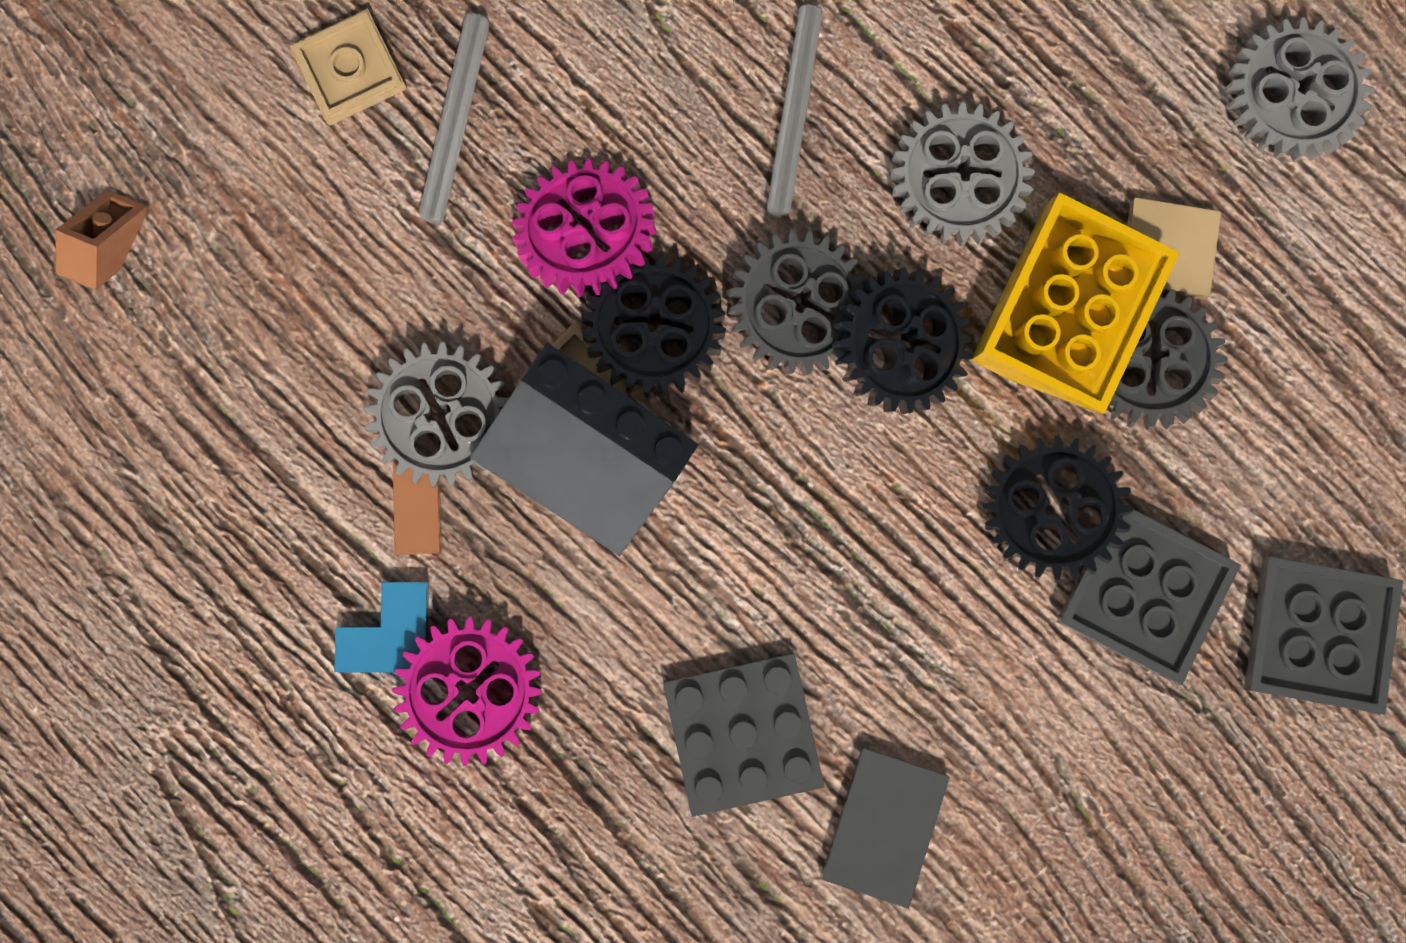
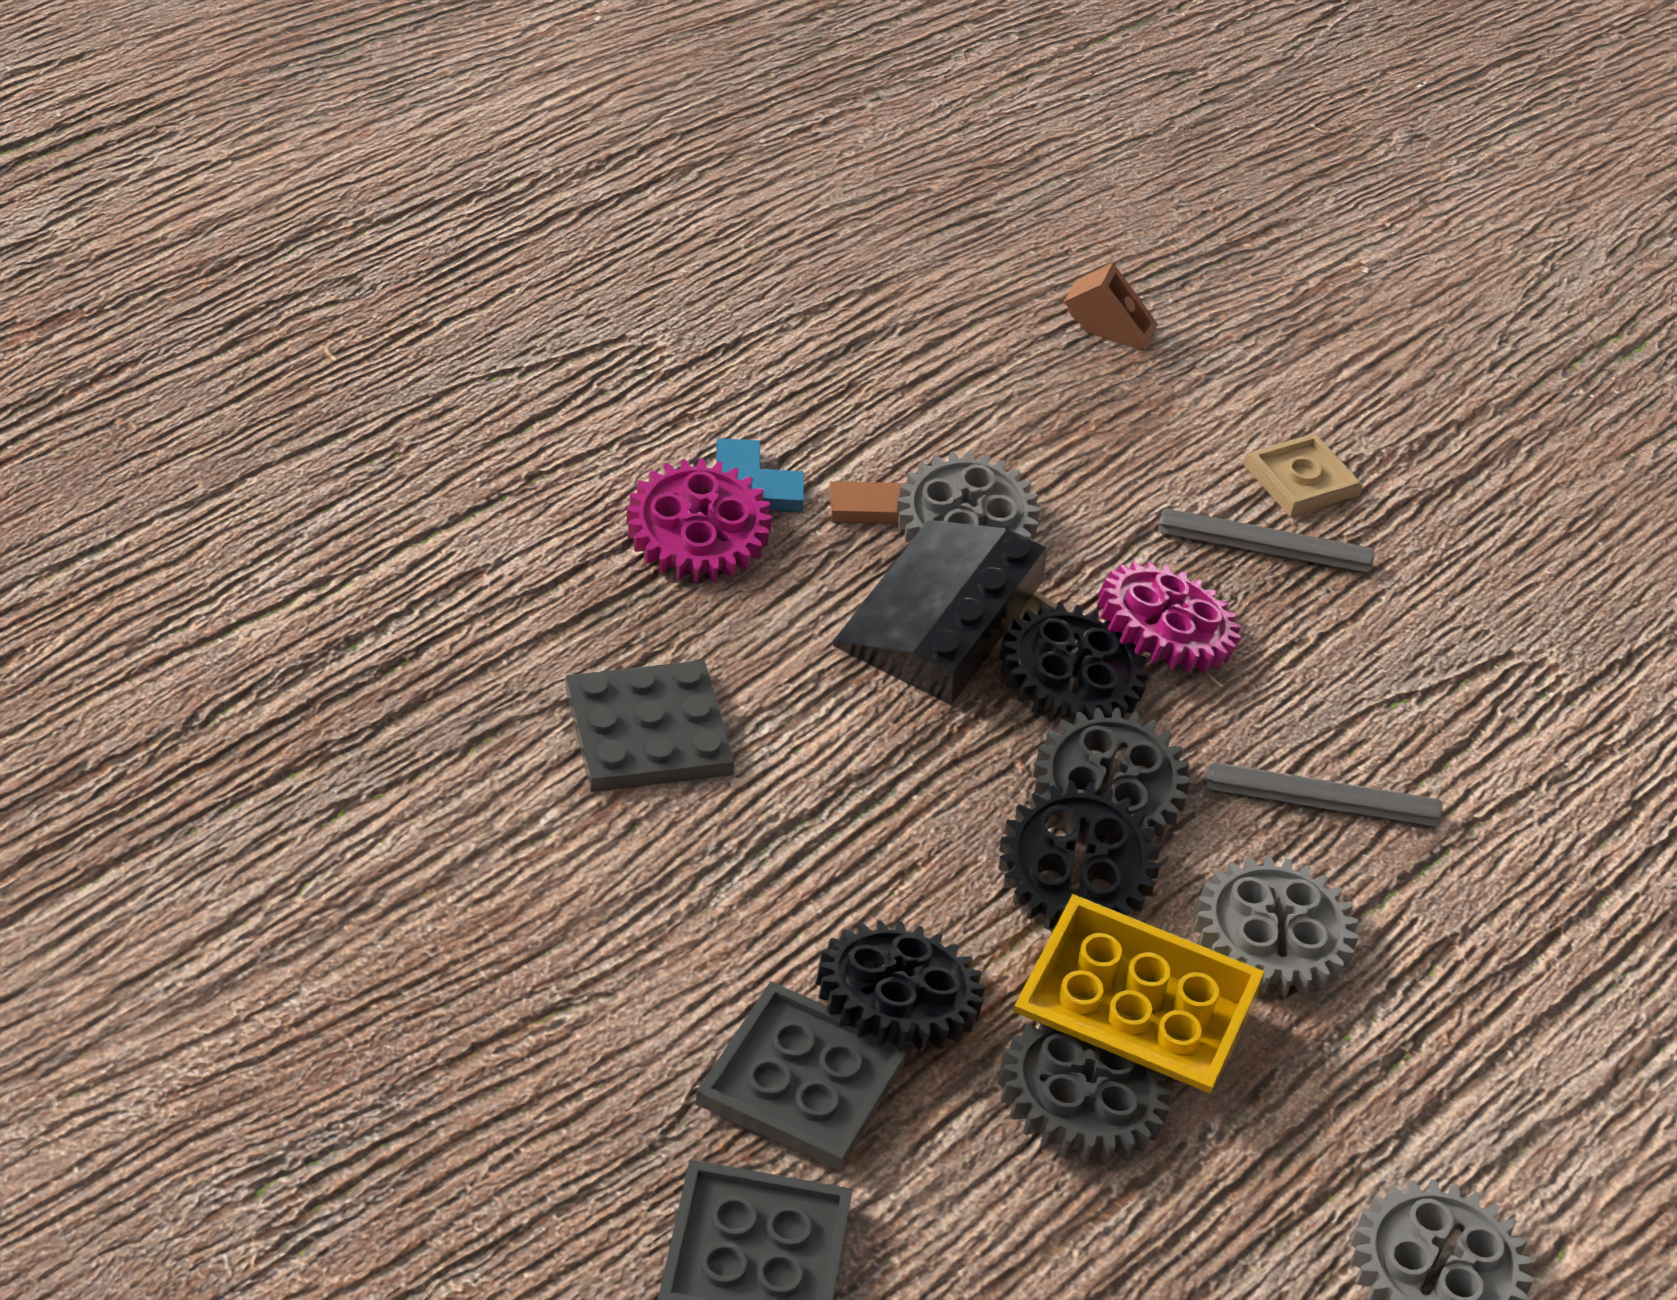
camera: 85 degrees right, 40 degrees down
dark grey tile [821,747,950,909] -> none
tan tile [1127,197,1221,300] -> none

